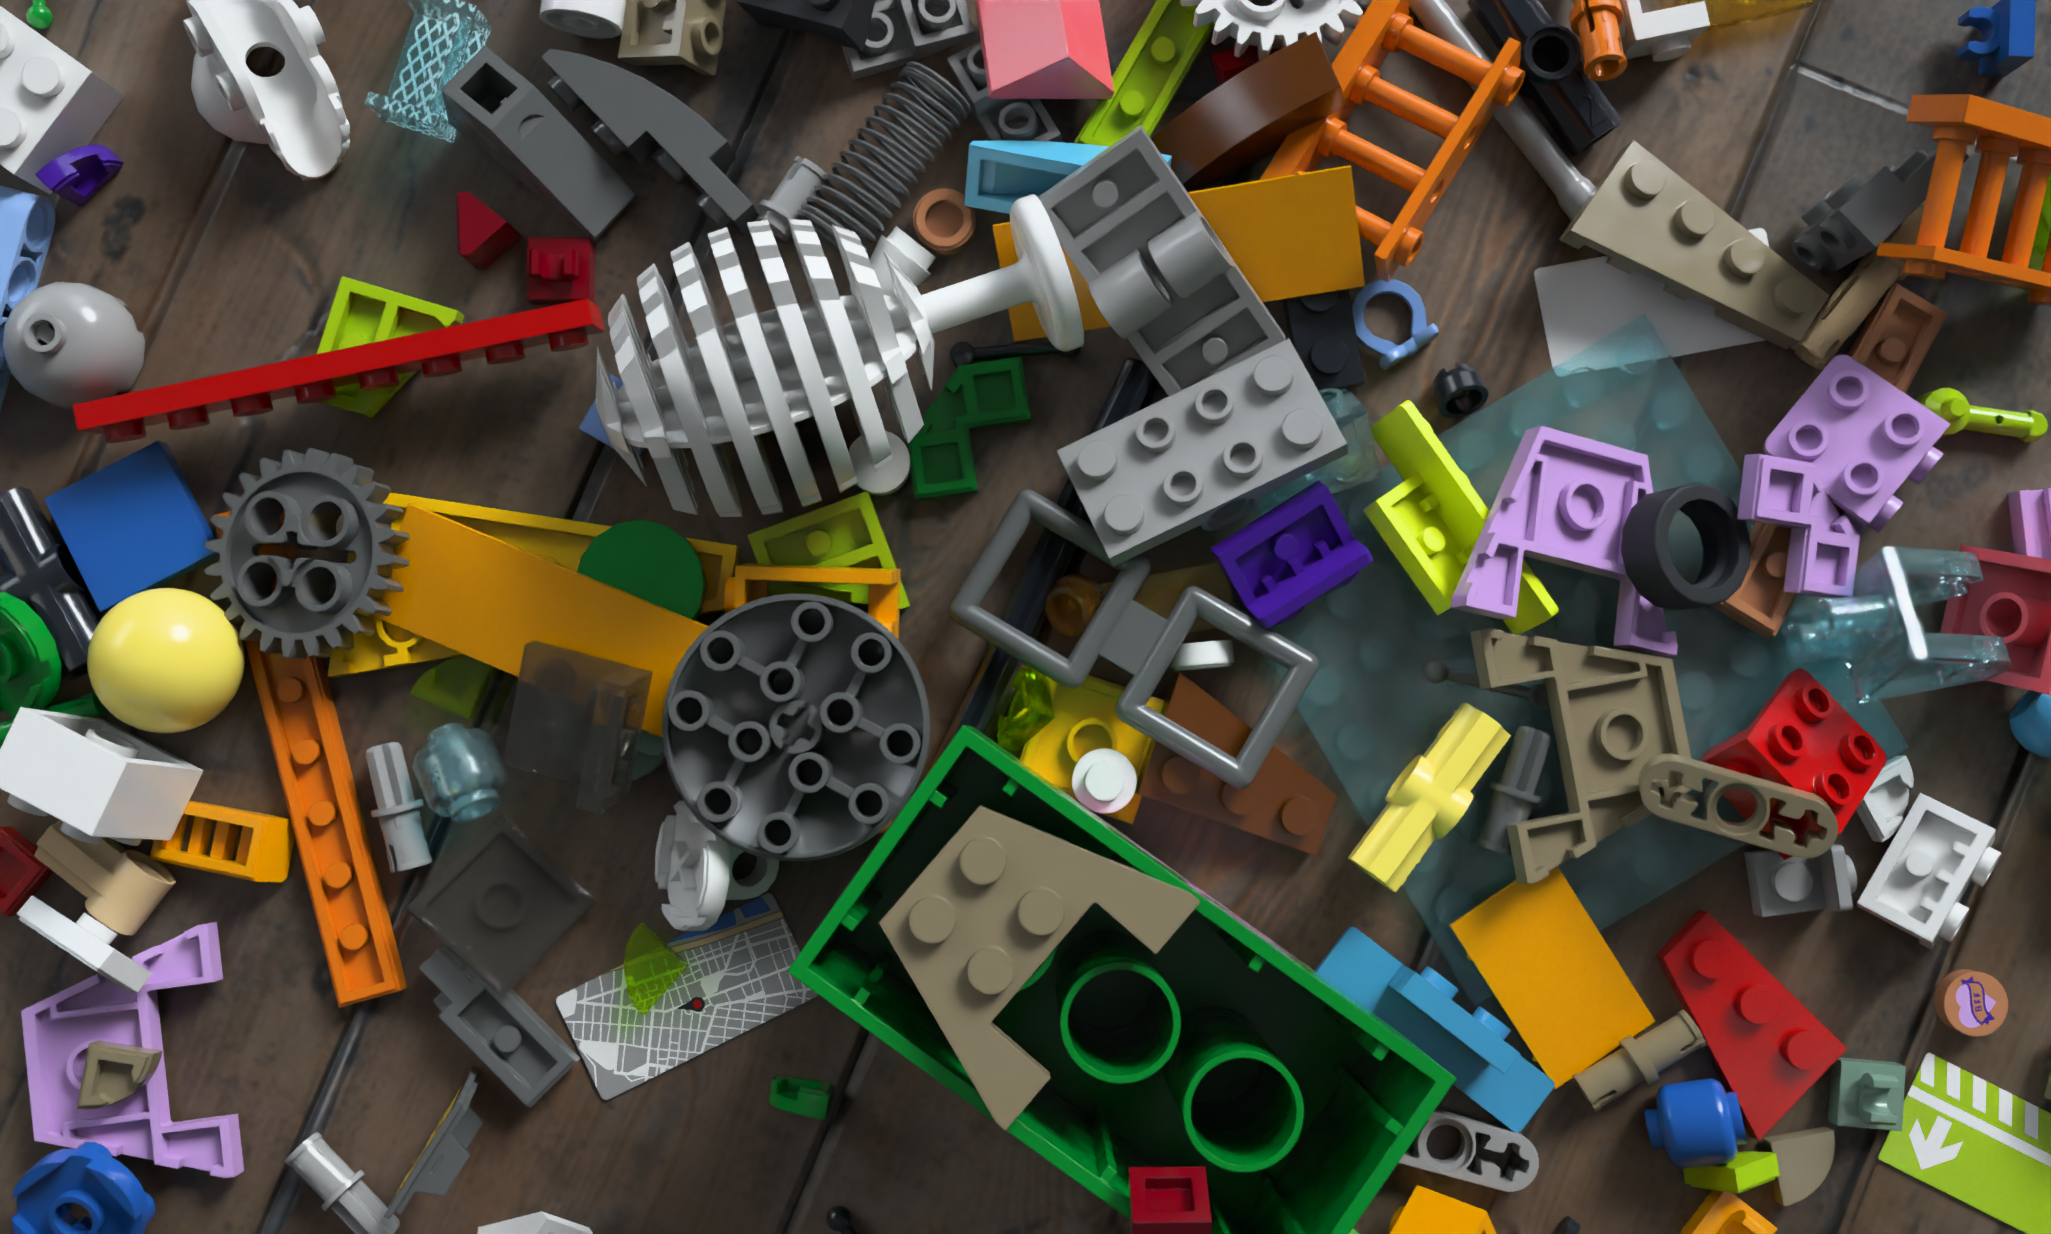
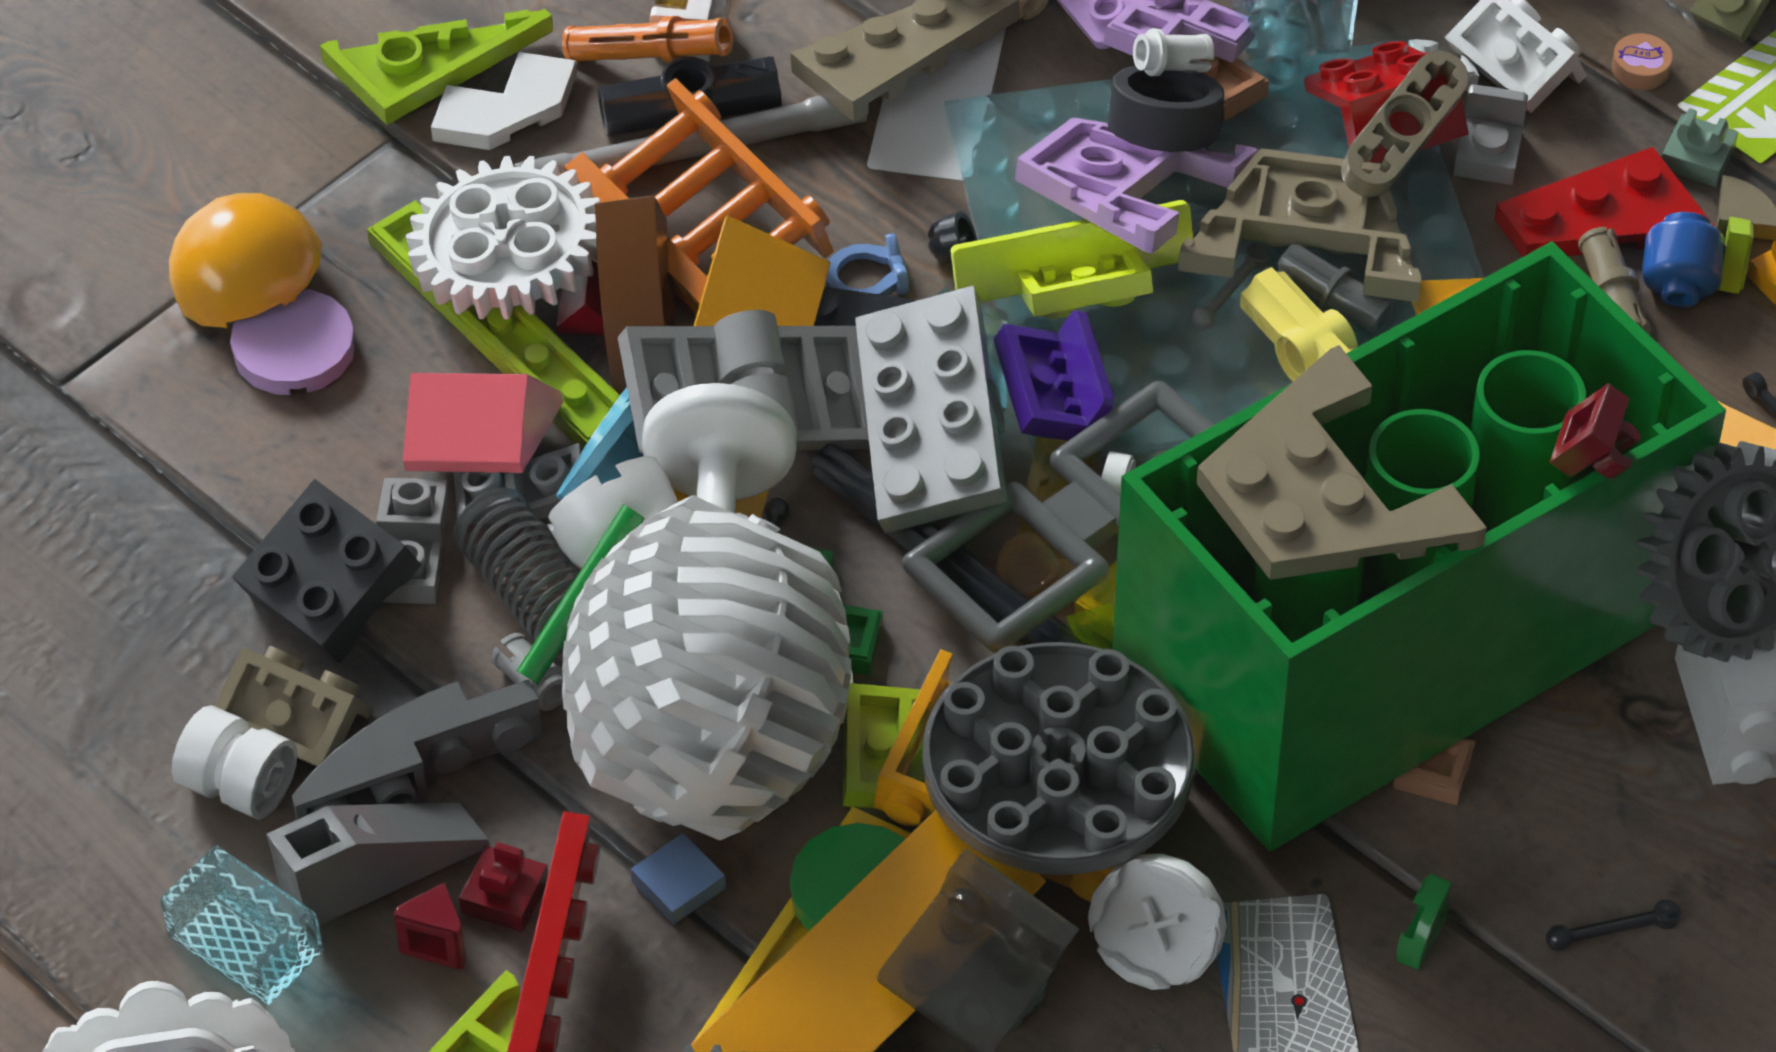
camera: 70 degrees left, 35 degrees down
clear neon green tile [624,923,690,1016] -> none
none -> green bar [516,504,645,685]
none -> white cylinder [547,456,678,569]
none -> white pin [1133,28,1214,76]

